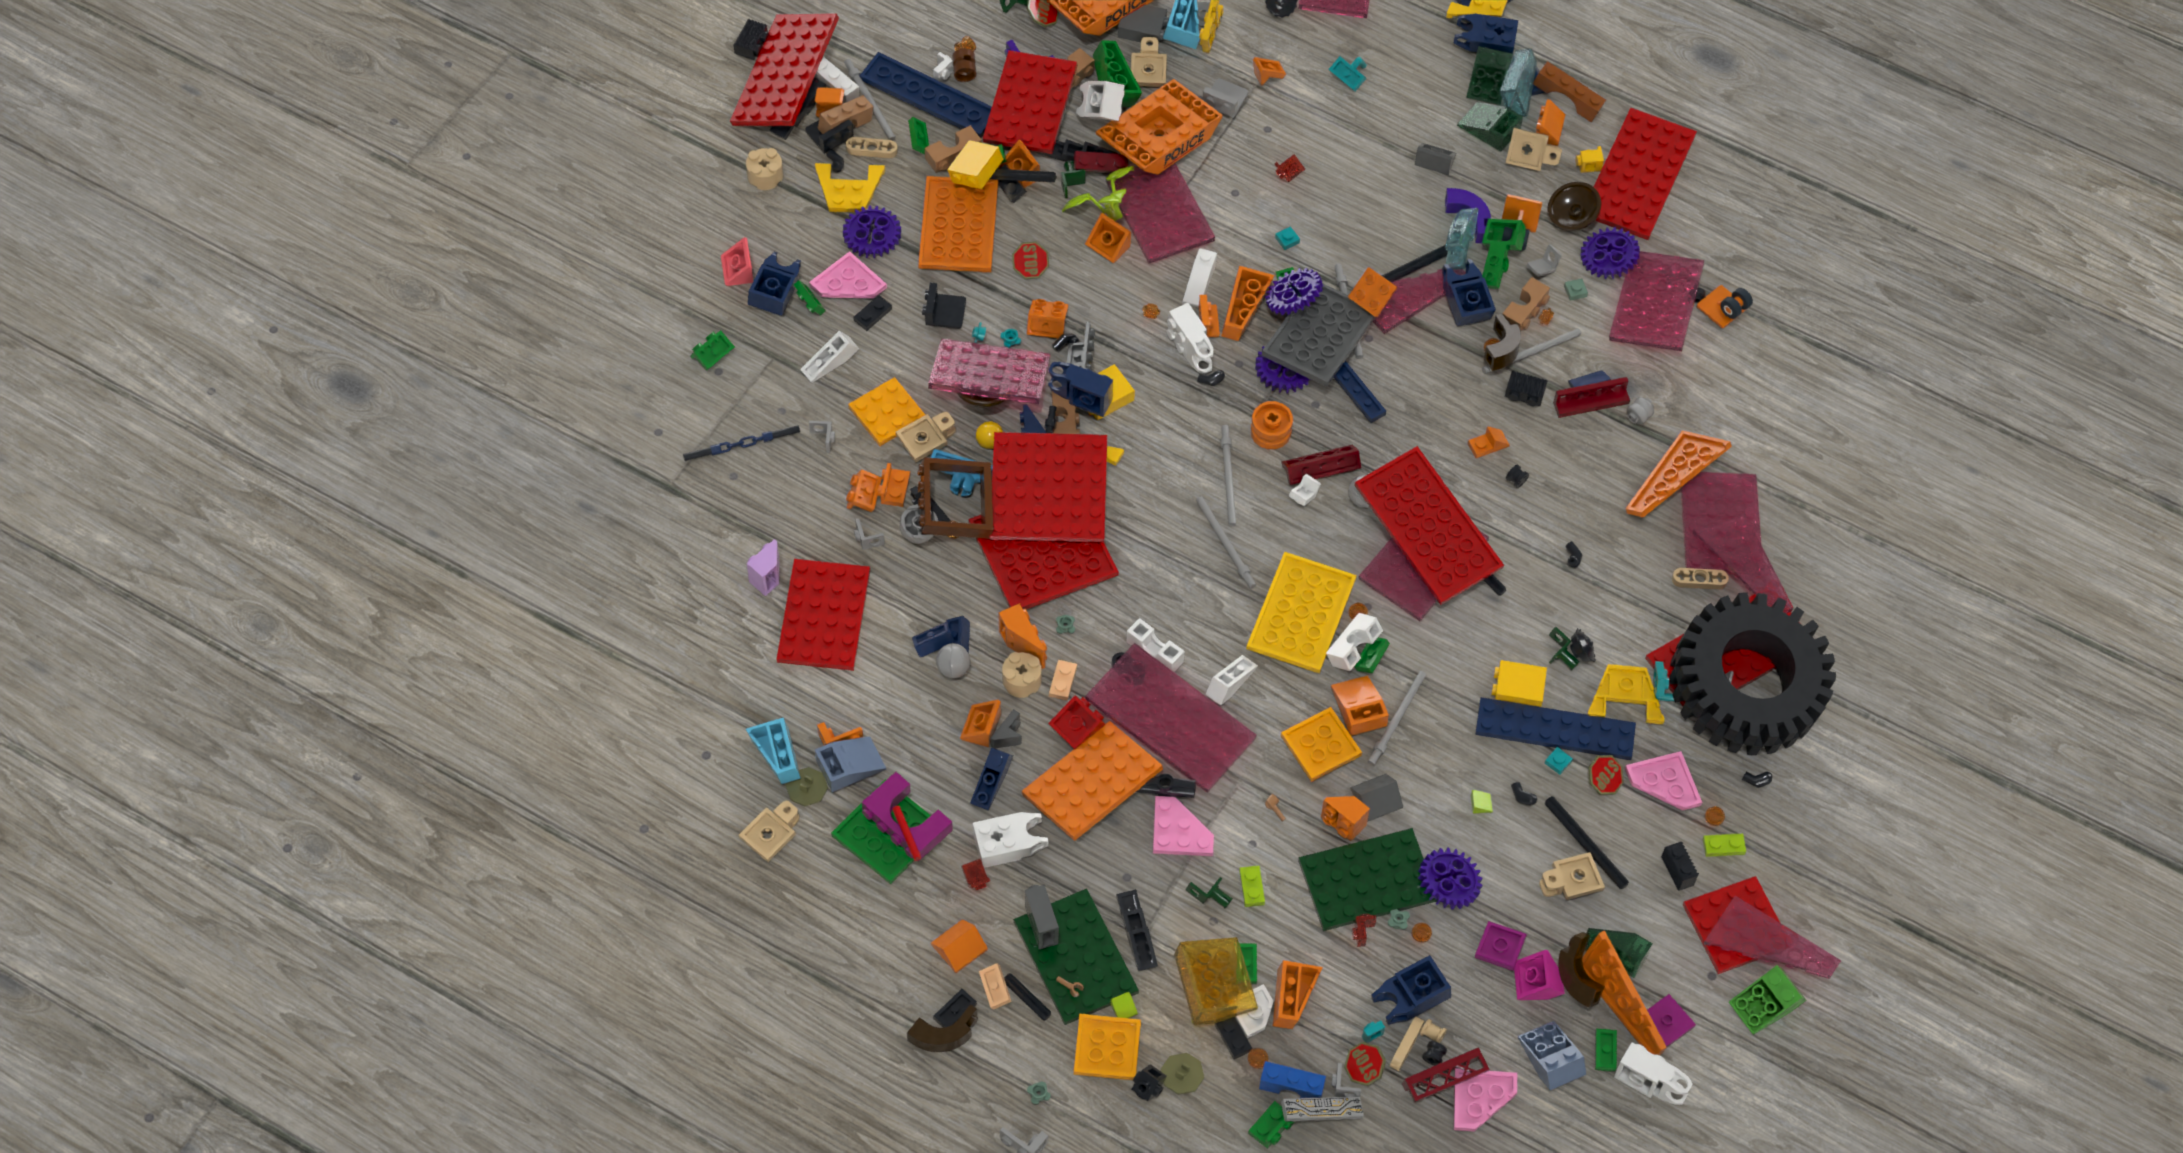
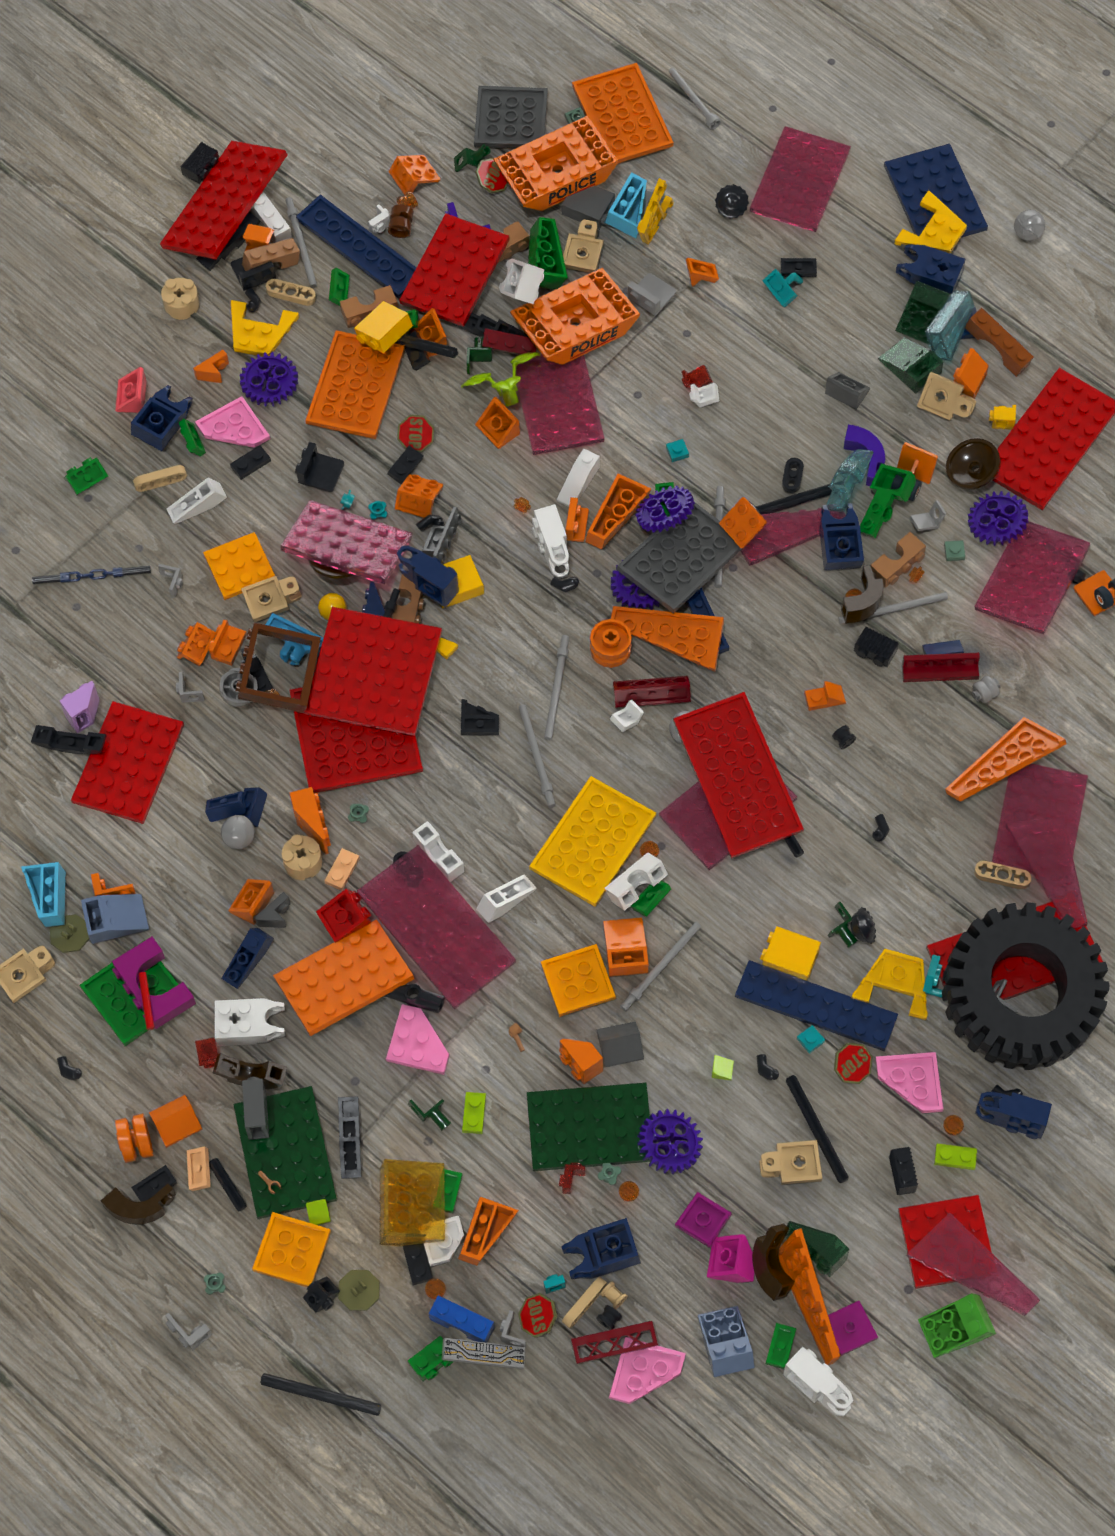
camera: 15 degrees right, 5 degrees up
none -> black slope [31,725,107,754]
none -> black arm [57,1056,82,1080]
none -> orange wheel [115,1113,154,1163]
none -> tan beam [133,465,187,492]
none -> orange slope [193,350,229,383]
none -> dark brown arch [213,1053,287,1089]
none -> black plate [387,445,424,485]
none -> orange bracket [388,155,440,196]
none -> black wing [461,699,499,735]
none -> orange wing [611,606,724,672]
none -> white bracket [689,383,719,408]
none -> black plate [780,258,817,277]
none -> black plate [782,458,804,493]
none -> dark blue brick [975,1092,1052,1139]

